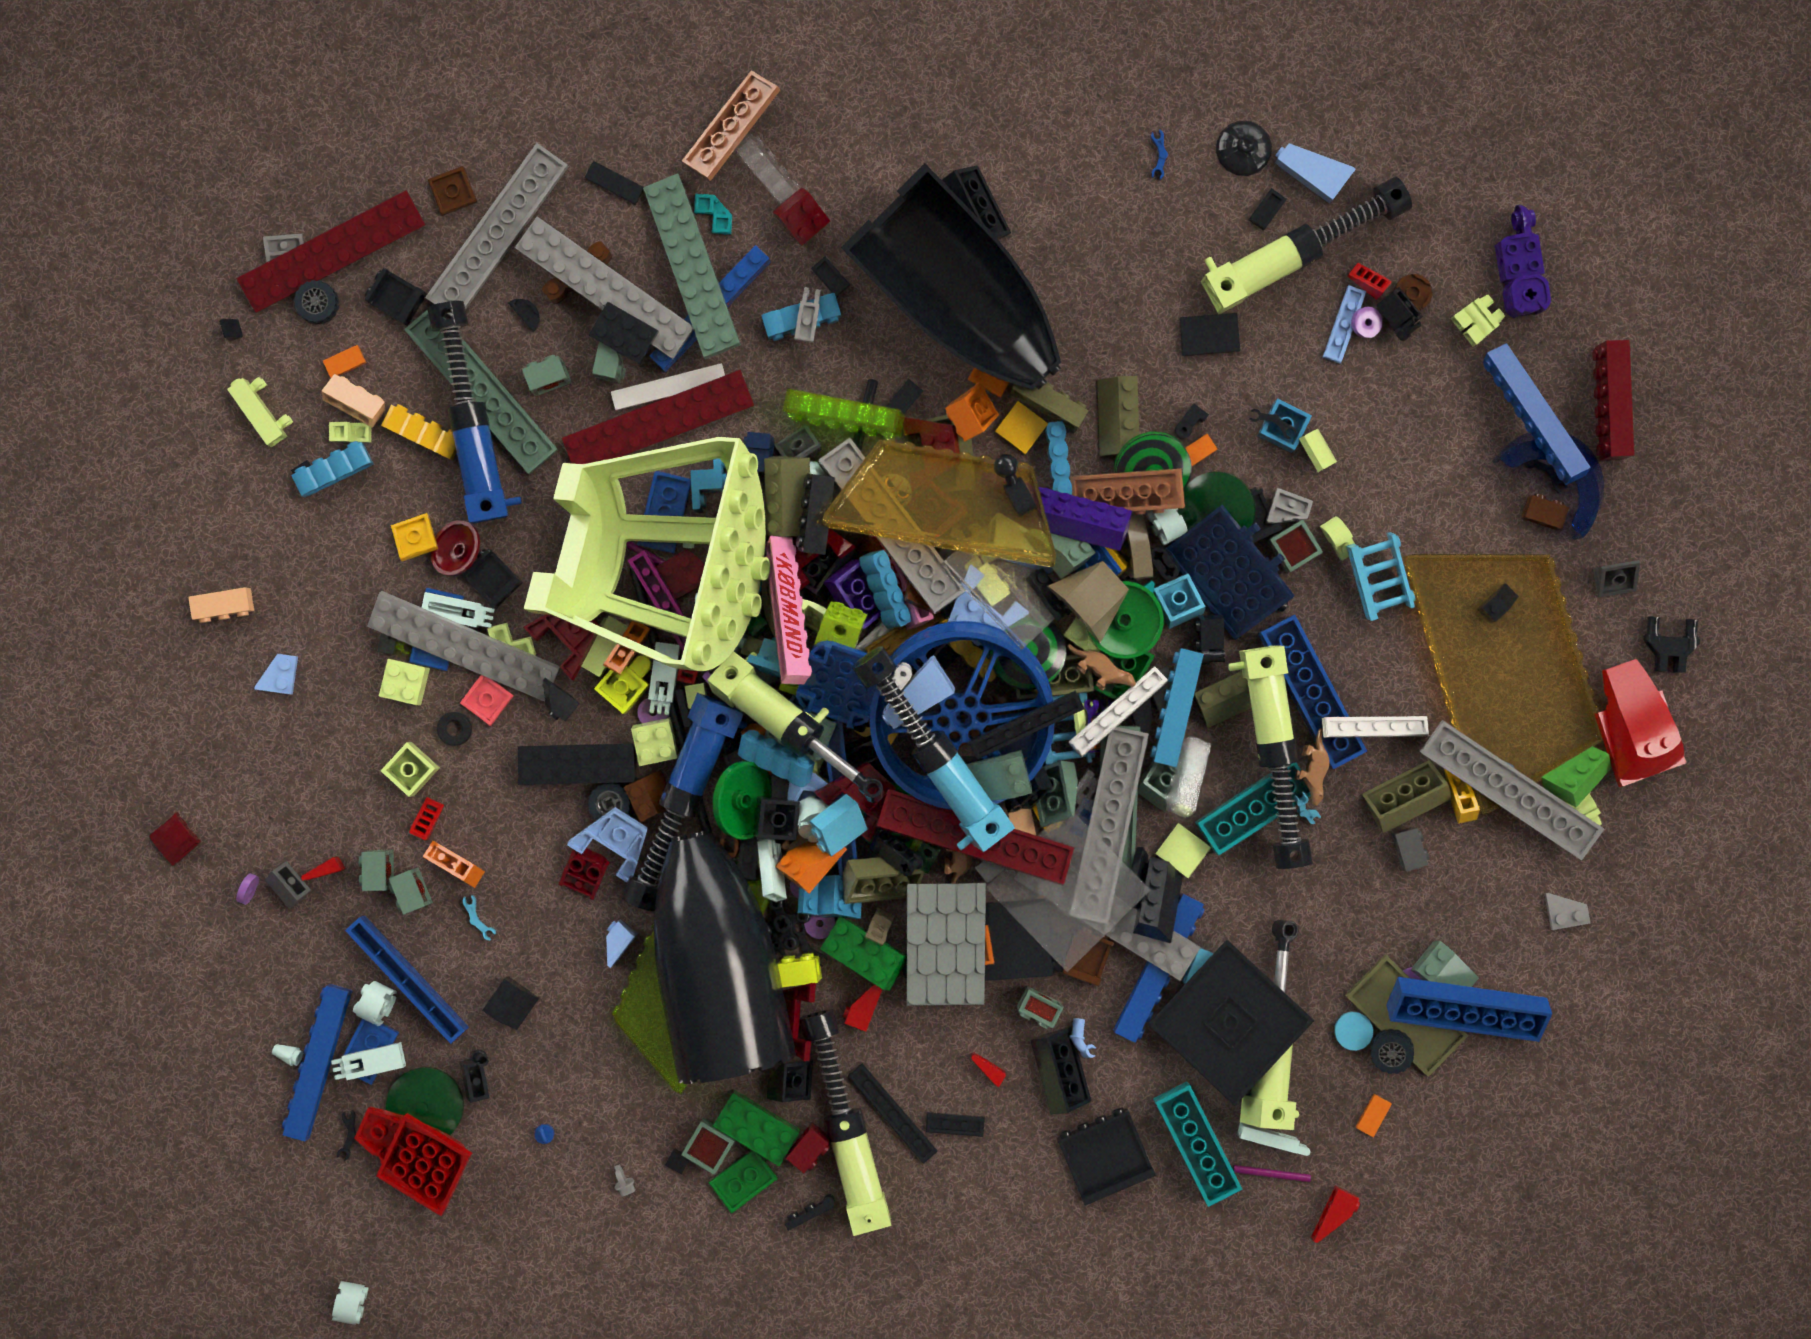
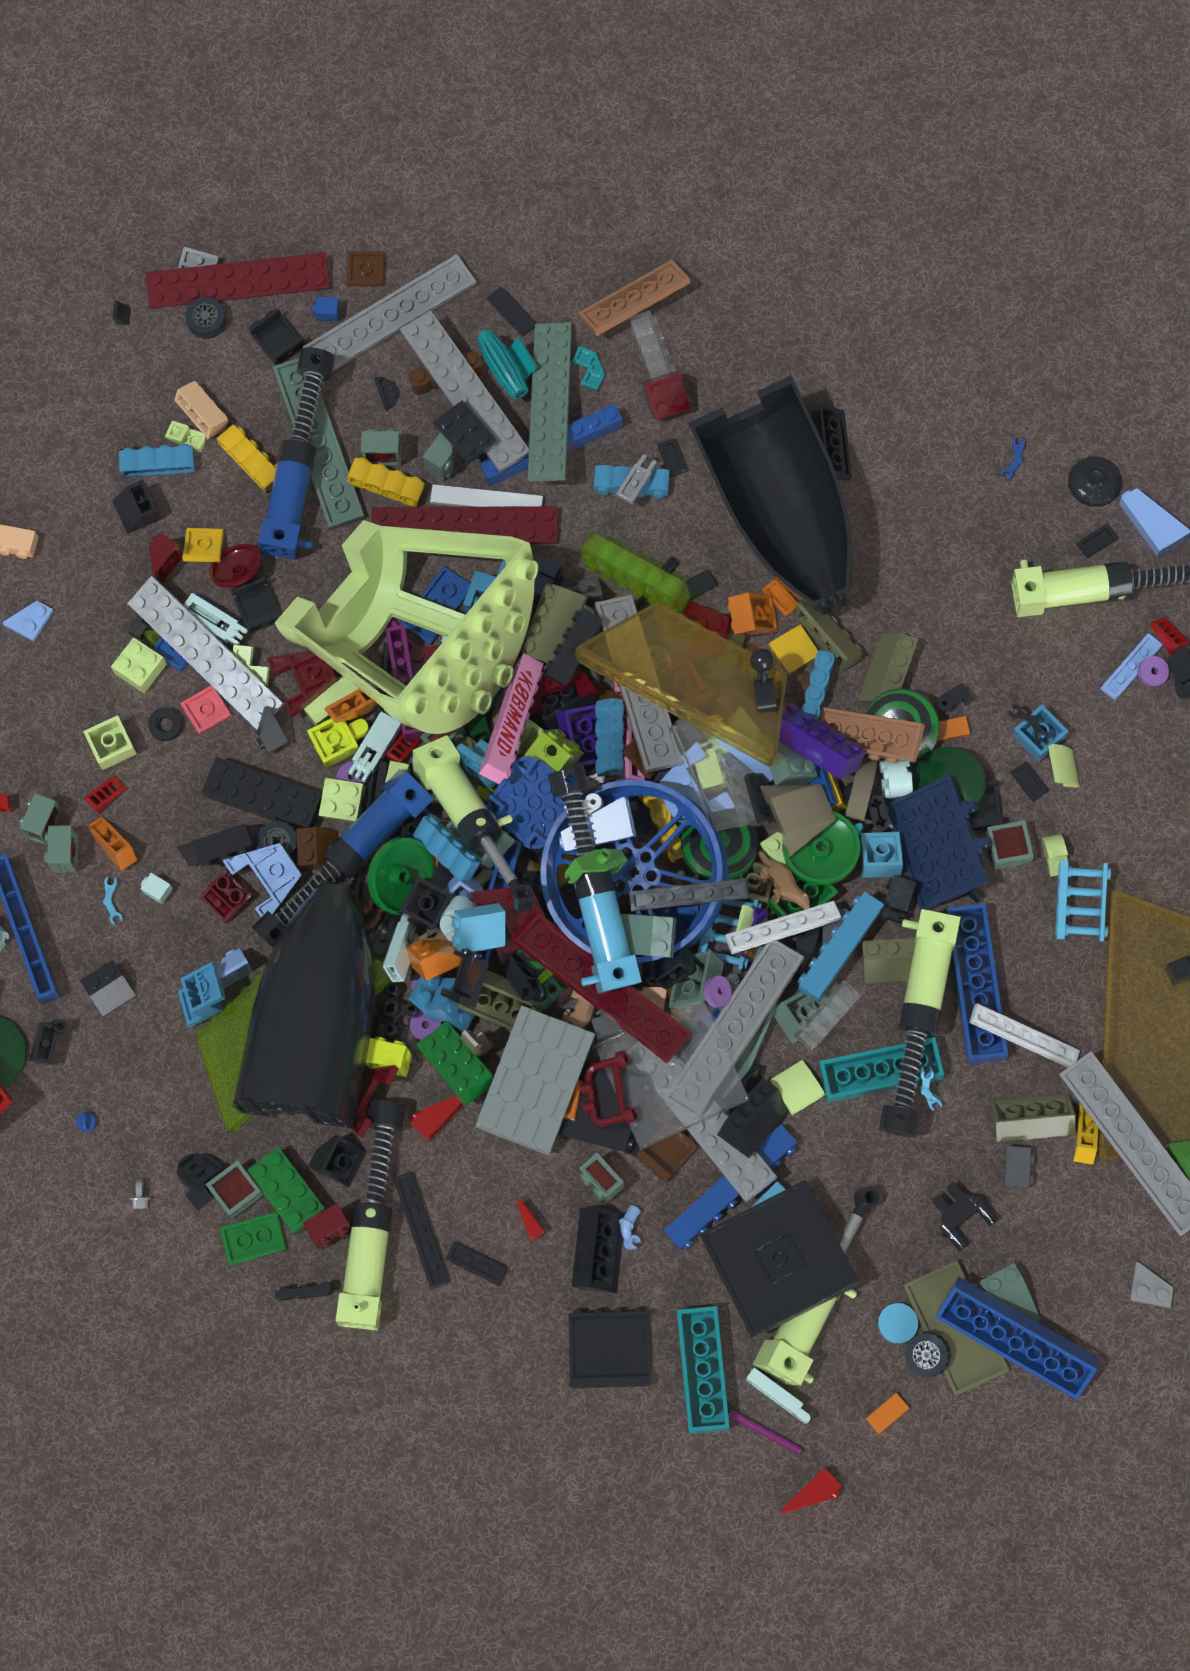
camera: 25 degrees right, 15 degrees down
yellowish green brick [227,377,293,447] -> none
orange tile [323,345,366,378] -> none
black tile [1179,313,1240,356] -> none
light grey wing [1265,488,1313,524] -> none
medium nougat animal [1295,728,1329,806] -> none
none -> black slope [112,479,161,534]
none -> light aqua brick [140,873,173,905]
none -> dark red slope [148,533,182,584]
none -> black wedge [177,823,252,867]
none -> black tile [177,1153,225,1194]
none -> dark azure bracket [178,962,226,1027]
none -> blue brick [312,297,340,322]
none -> yellow brick [347,457,425,507]
none -> black panel [440,948,489,1008]
none -> teal plate [477,329,538,400]
none -> bright green piece [565,848,627,884]
none -> dark red bar [580,1050,638,1127]
none -> medium lavender piece [704,975,732,1008]
none -> black connector [932,1182,999,1251]
none -> black tile [1010,761,1049,803]

